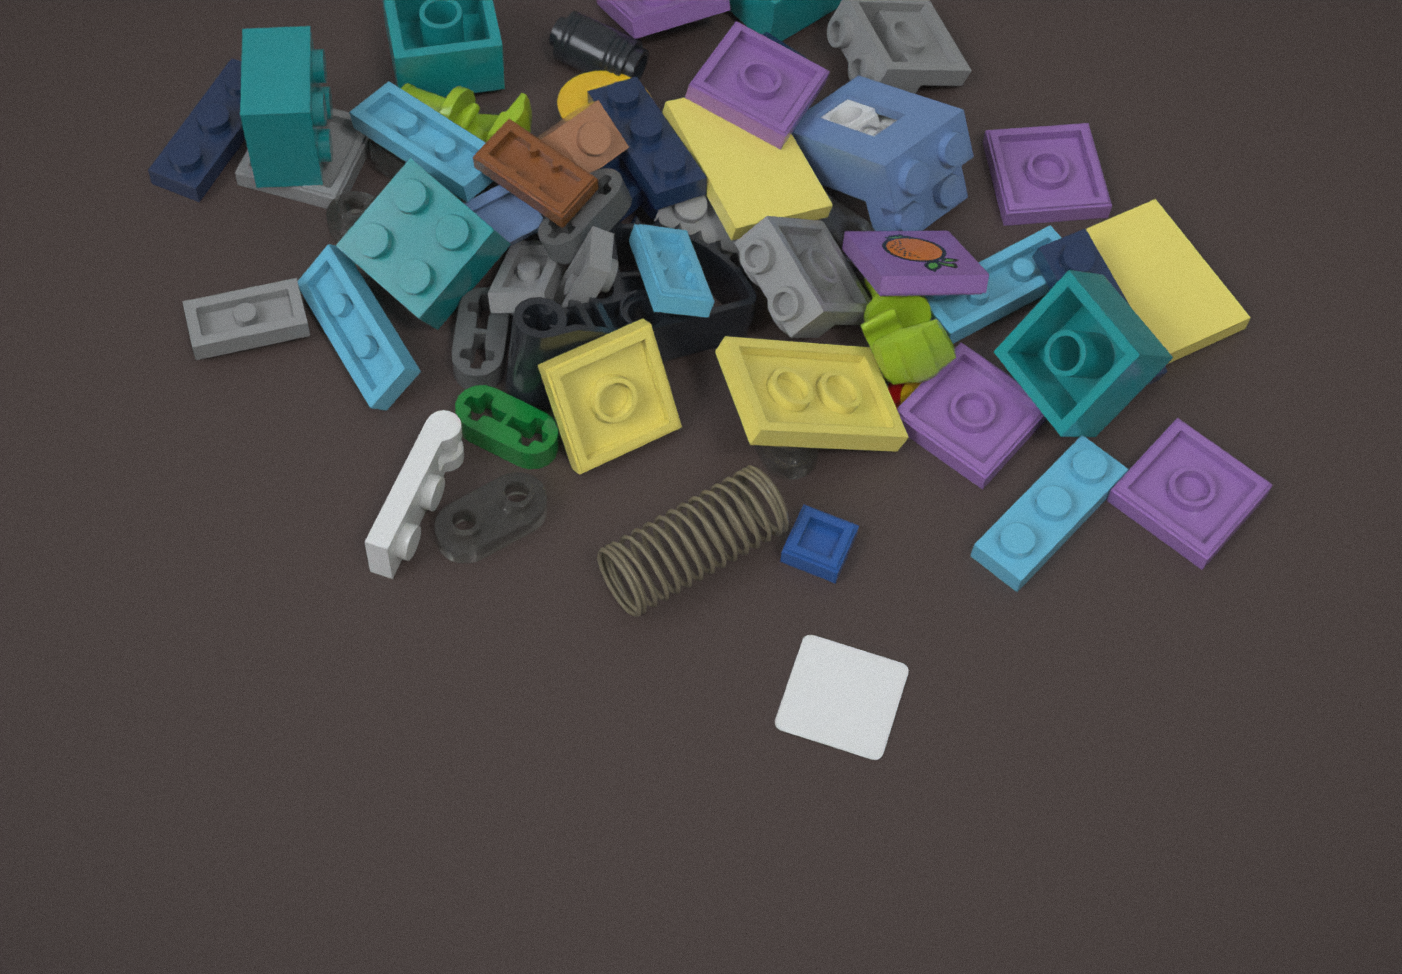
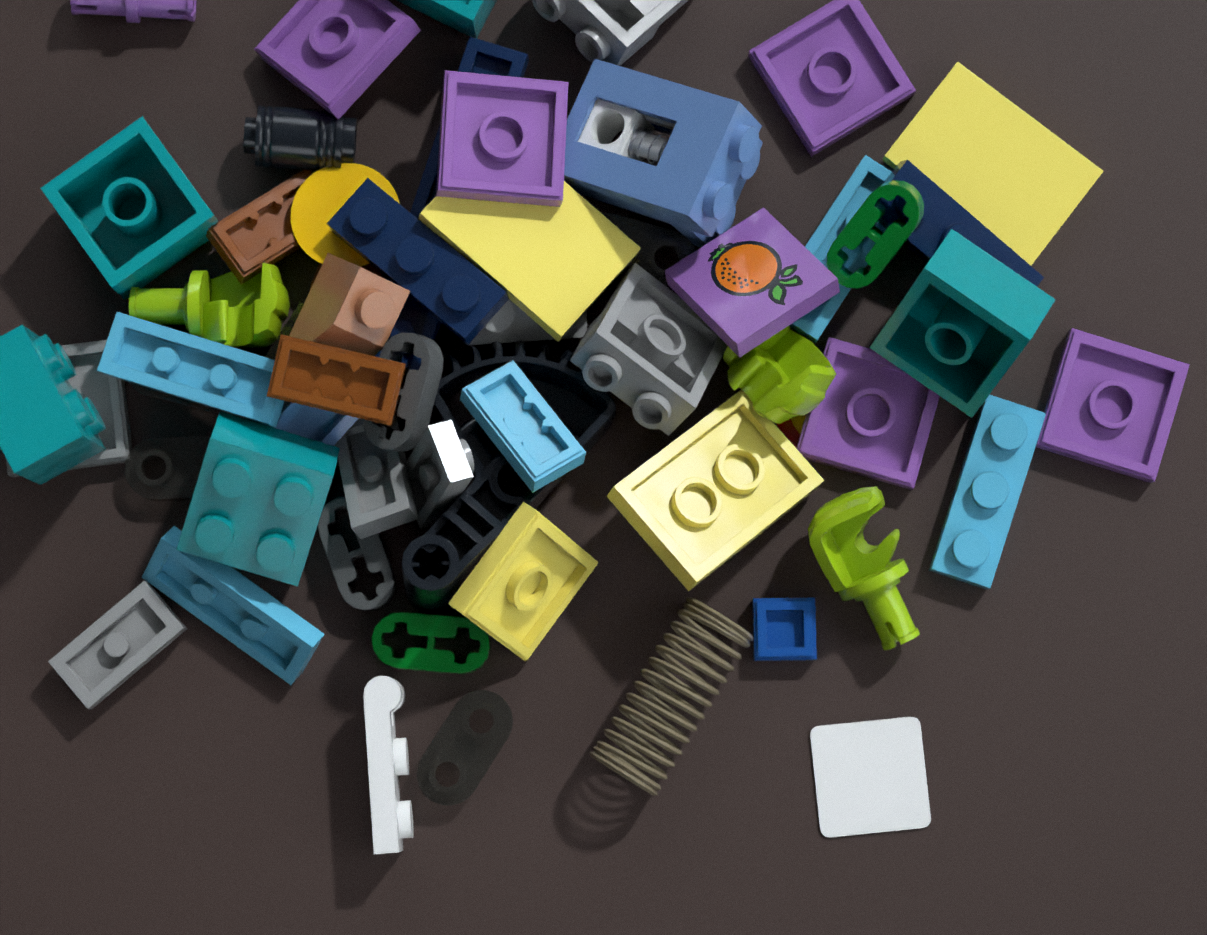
camera: 20 degrees left, 25 degrees up
none -> dark orange plate [206,170,313,285]
none -> lime piece [808,486,920,650]
none -> green beam [827,180,924,289]

